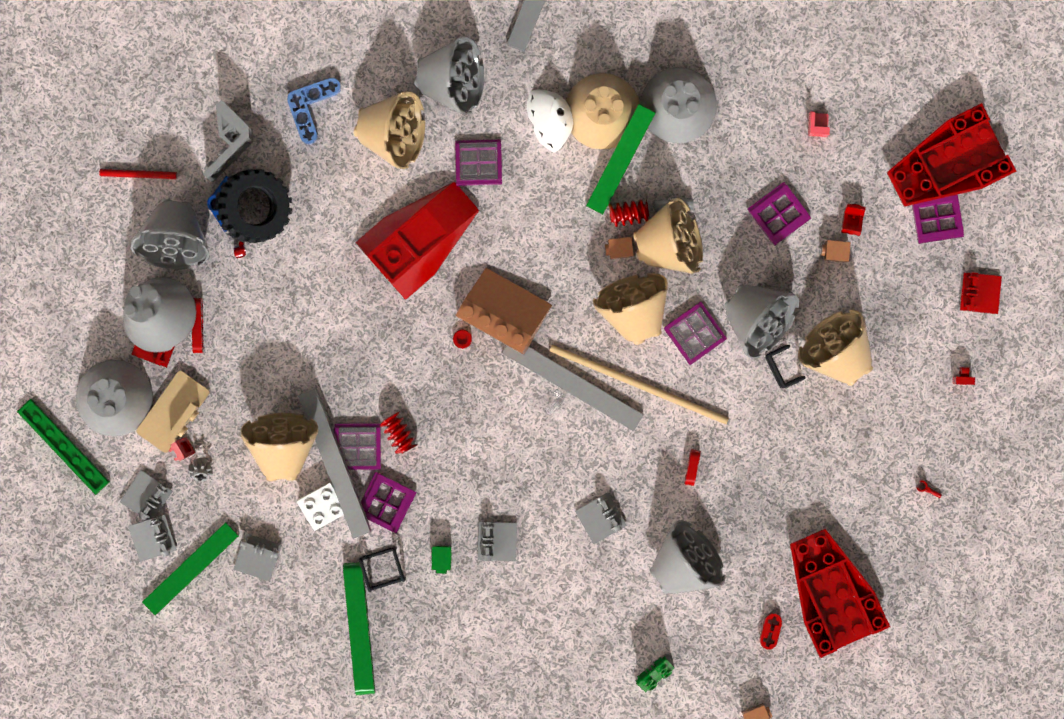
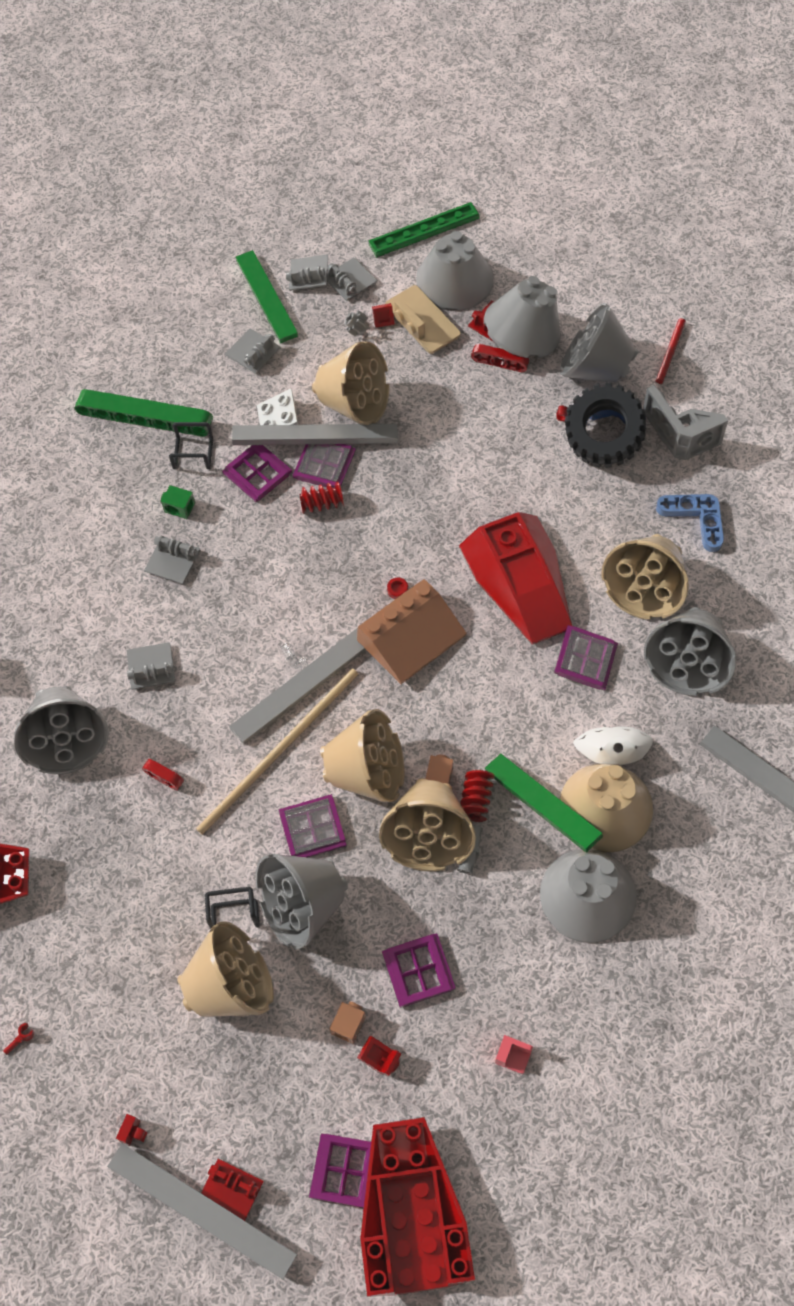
camera: 115 degrees right, 25 degrees down
none -> light grey tile [107,1144,298,1280]

